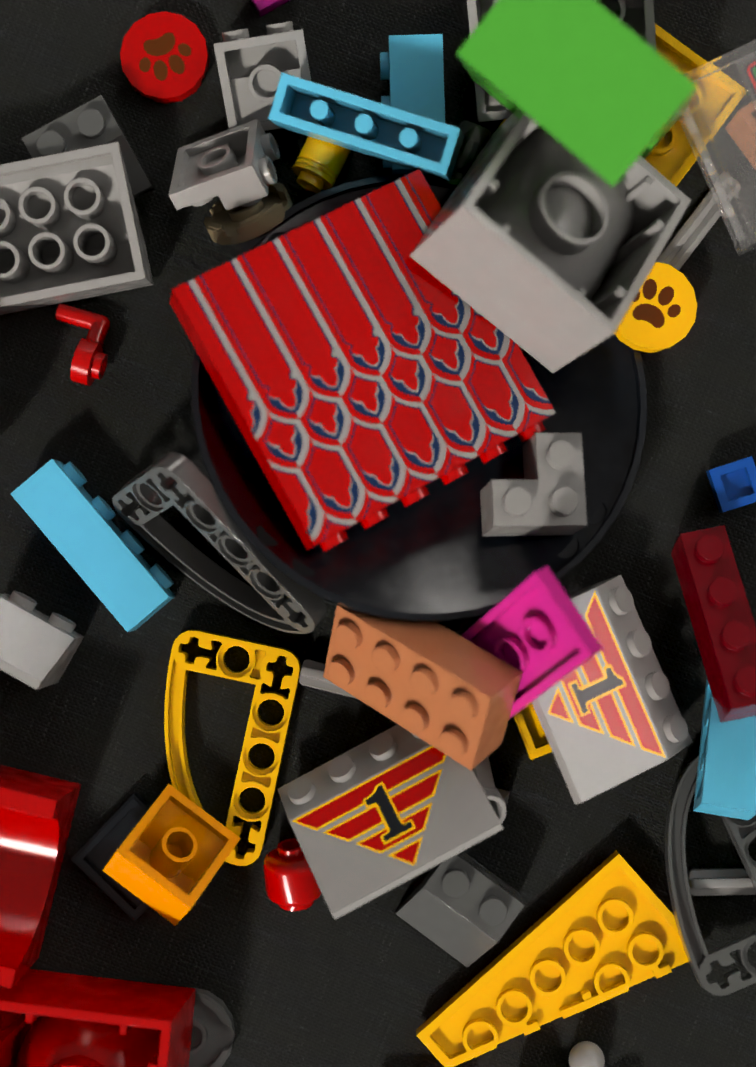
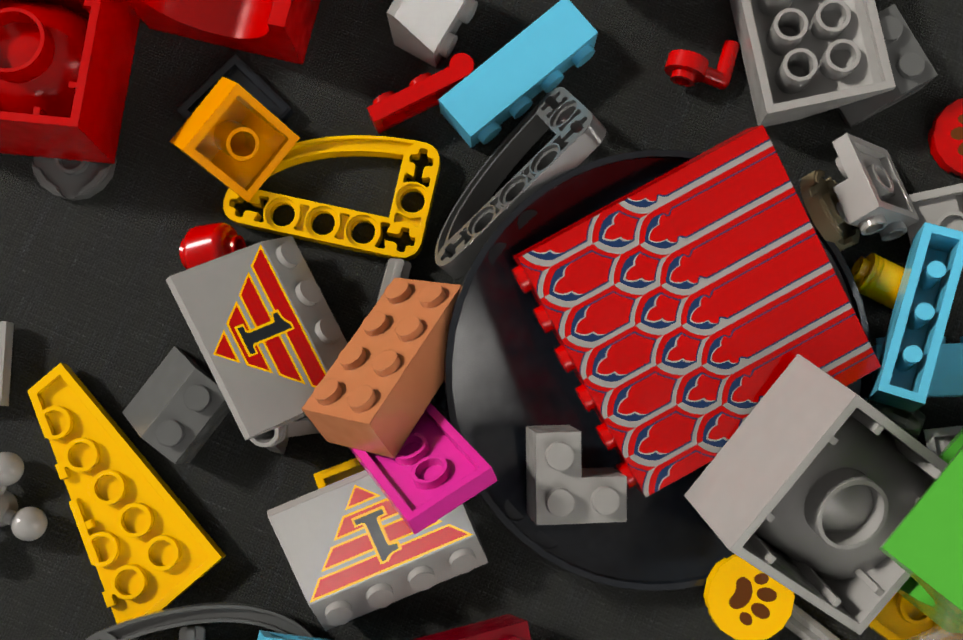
camera: 90 degrees right, 5 degrees down
none -> red plate [367,53,474,134]

